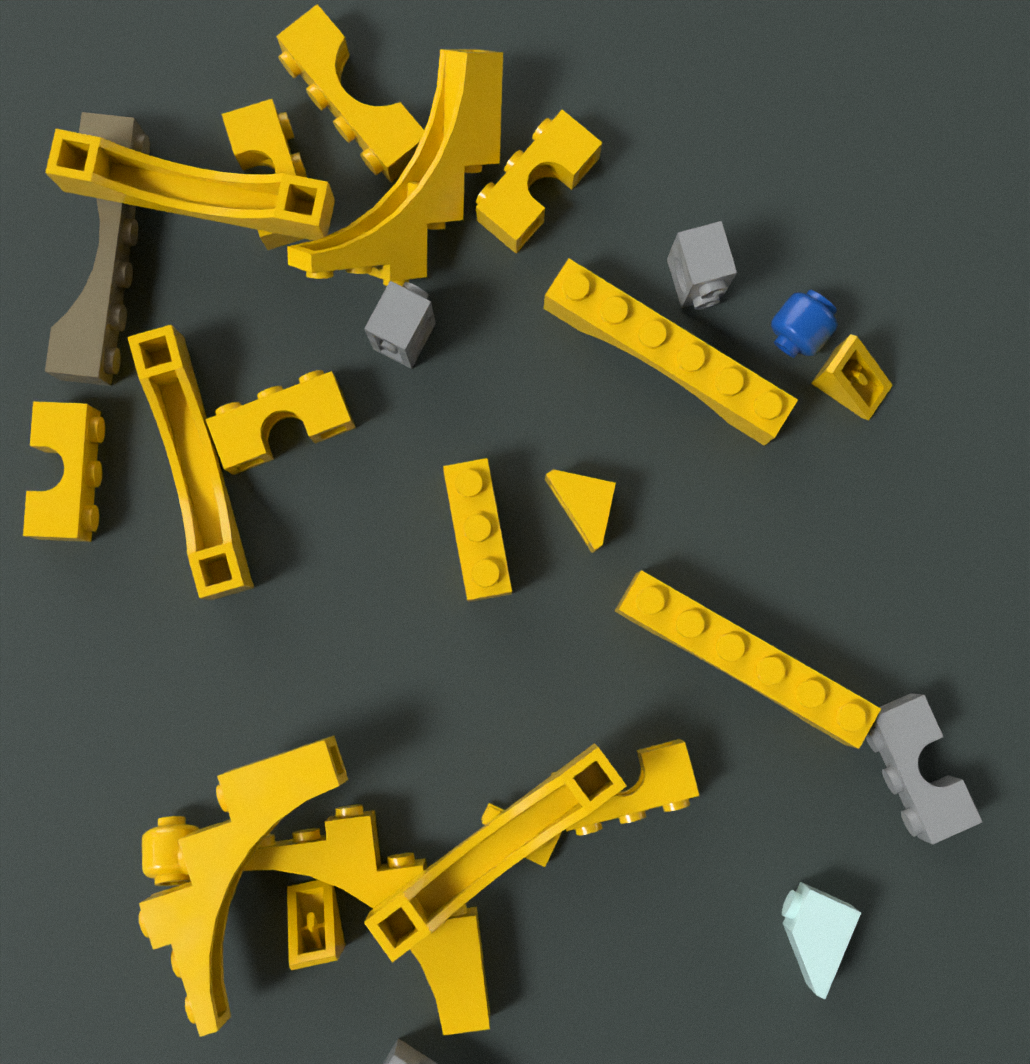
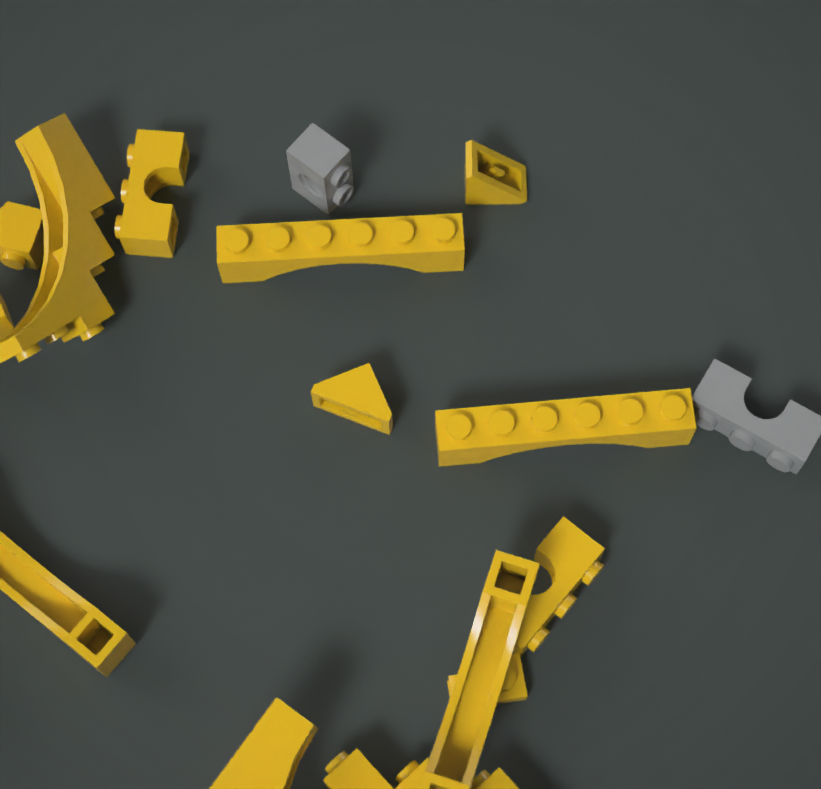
camera: 30 degrees left, 15 degrees down
yellow arch [205,370,356,475] -> none
light grey brick [364,281,436,369] -> none
yellow arch [443,458,512,602] -> none
blue head [771,290,838,358] -> none
light aqua slope [782,882,861,999] -> none

